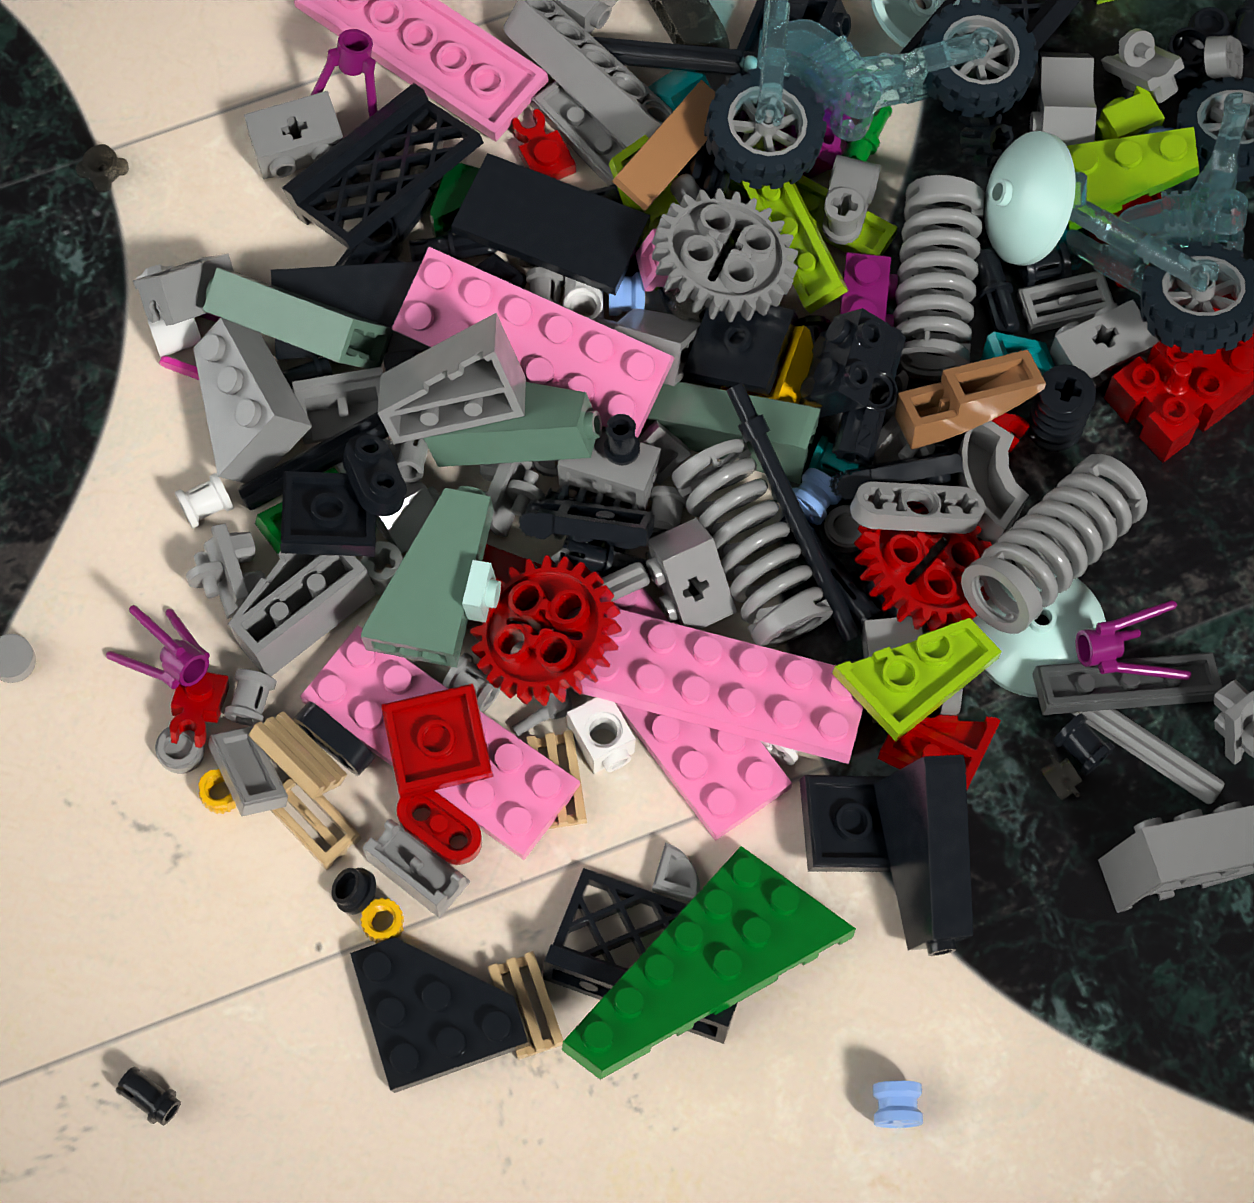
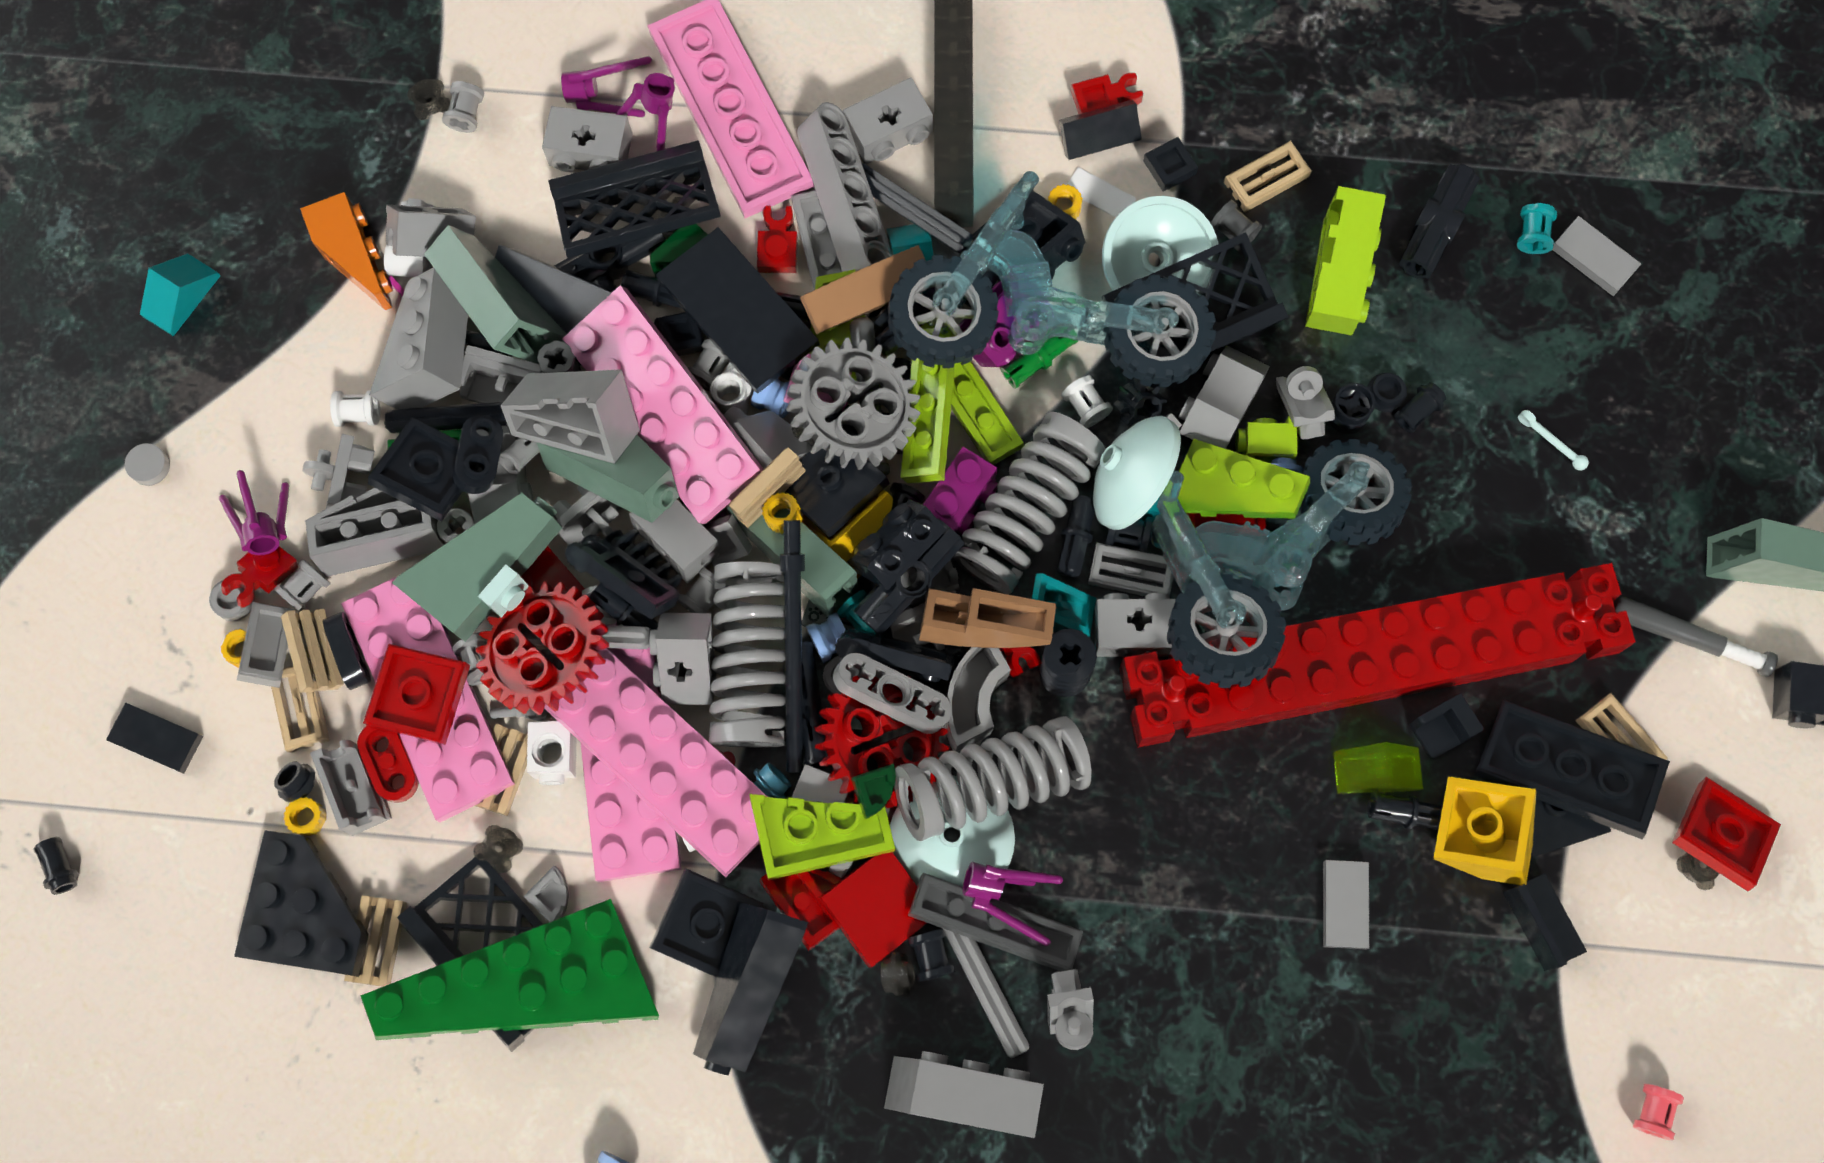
camera: 30 degrees right, 5 degrees up
black pin [604,414,640,466] -> none
light grey piece [822,155,881,244] -> none
light grey beam [1204,35,1243,81] -> none
none -> black tile [106,703,204,774]
none -> orange slope [300,192,393,310]
none -> light grey bush [442,81,484,133]
none -> clear smoke plate [473,825,523,873]
none -> dark grey bush [537,341,581,373]
none -> magenta plant [561,56,652,118]
none -> tan tile [729,447,806,528]
none -> medium azure plate [753,763,791,799]
none -> yellow axle [762,492,803,534]
none -> red tile [818,852,927,968]
none -> dark green tile [851,764,896,819]
none -> white bush [1061,375,1113,428]

